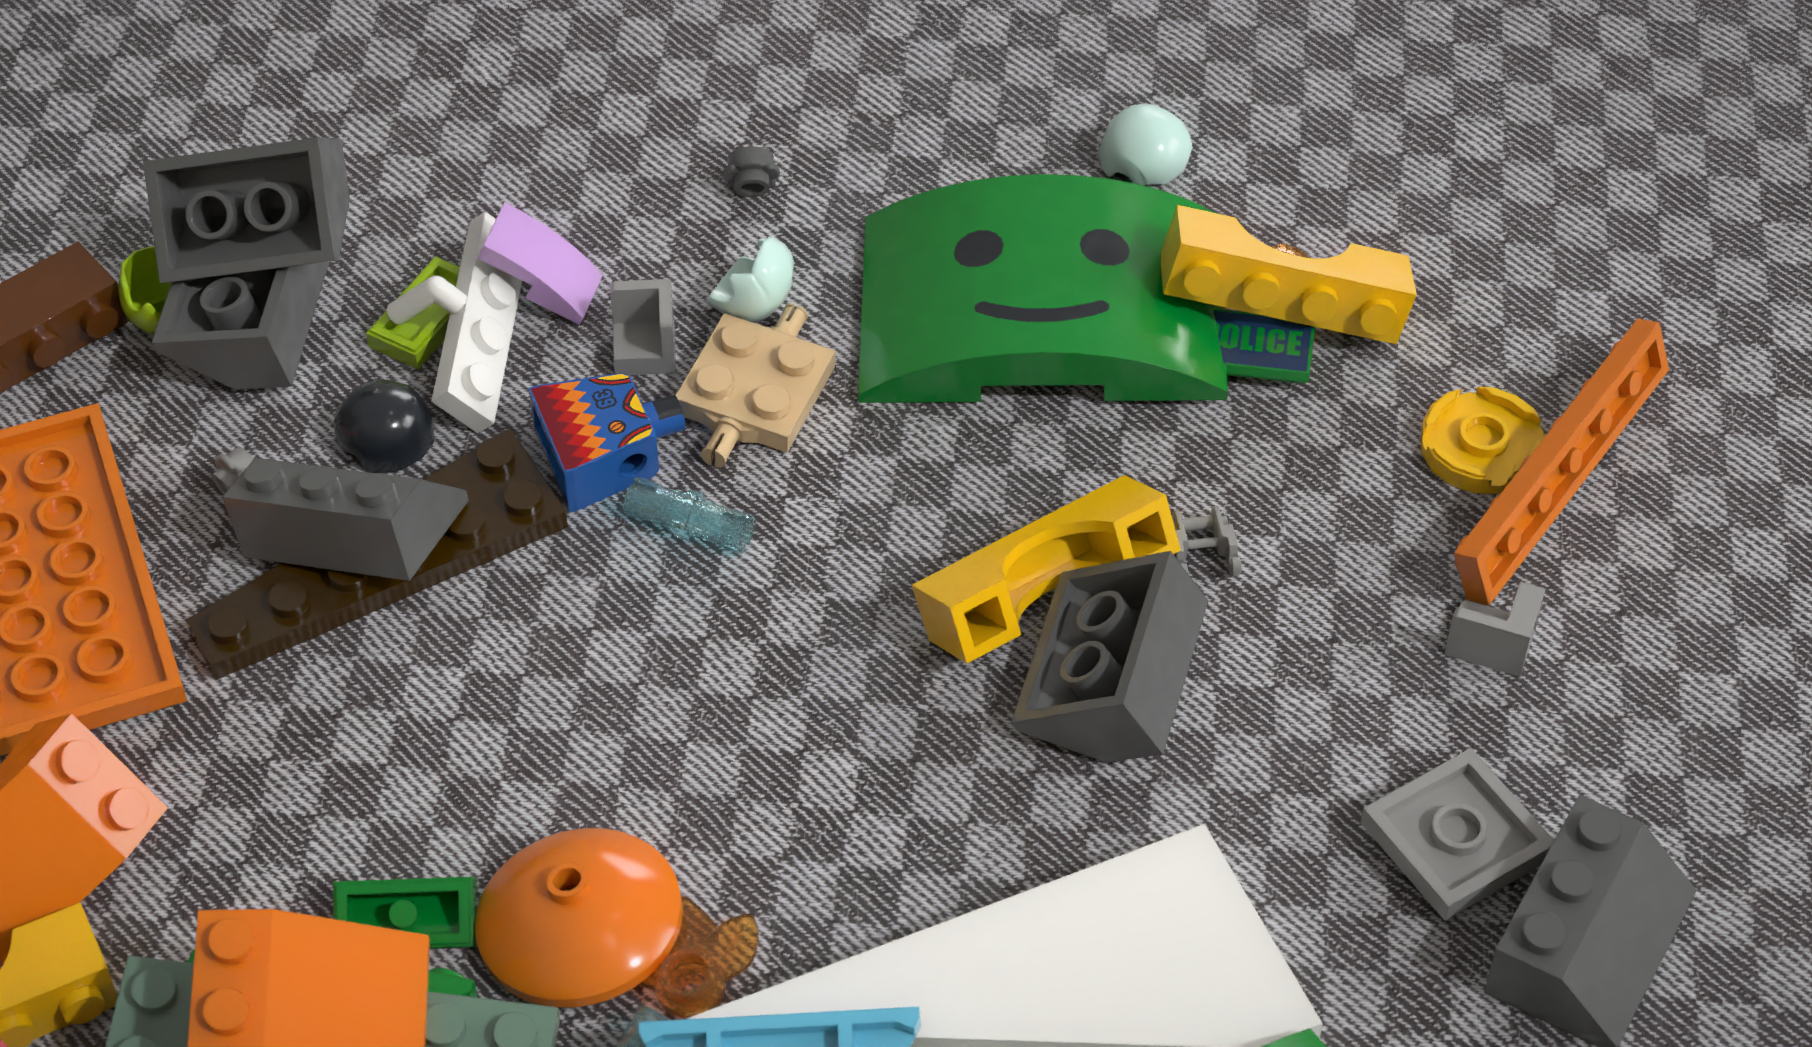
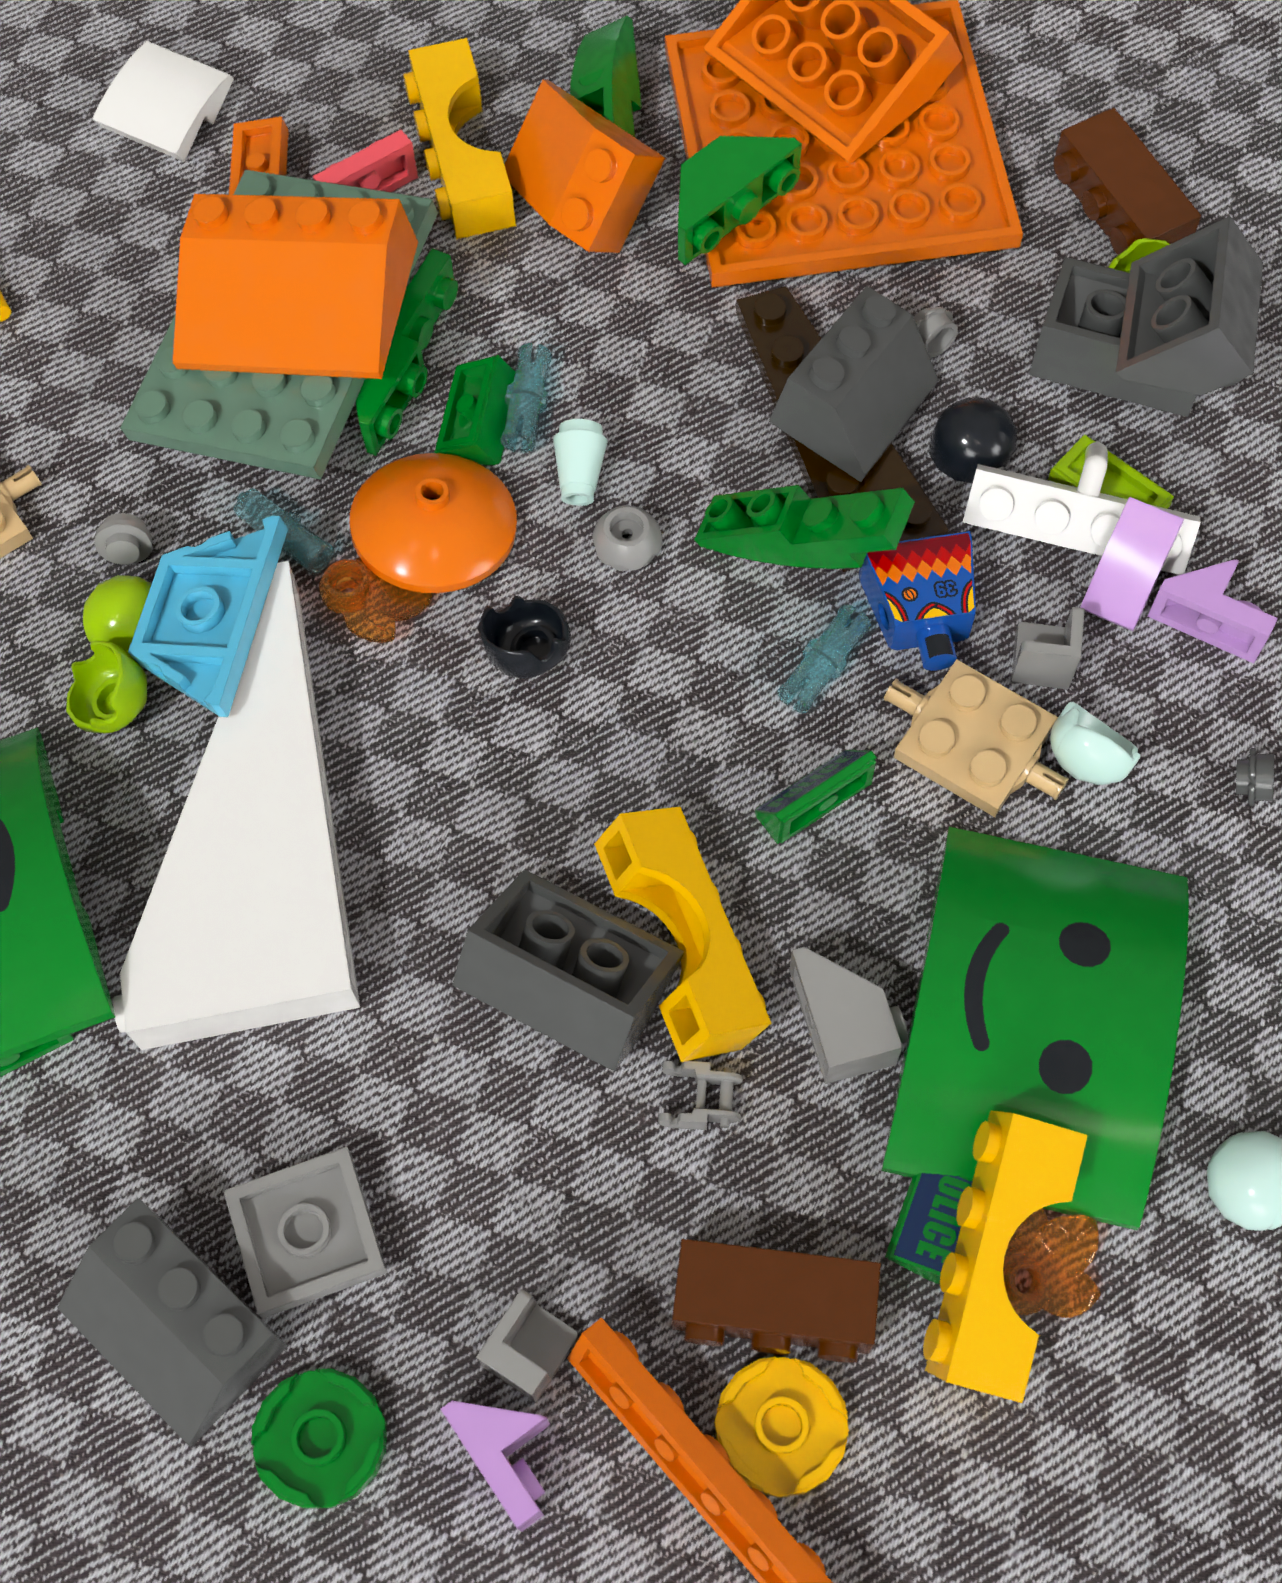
camera: 105 degrees right, 15 degrees up
none -> green tile [251,1368,387,1509]
none -> lavender slope [441,1401,550,1532]
none -> black hair [477,596,571,679]
none -> clear light blue pin [501,343,552,453]
none -> light aqua cone [553,419,608,506]
none -> light grey plate [592,505,662,572]
none -> reddish brown brick [672,1239,881,1363]
none -> green slope [678,136,802,265]
none -> green slope [694,485,915,569]
none -> green slope [754,749,877,844]
none -> light grey slope [789,947,908,1084]
none -> lavender slope [1148,560,1278,663]

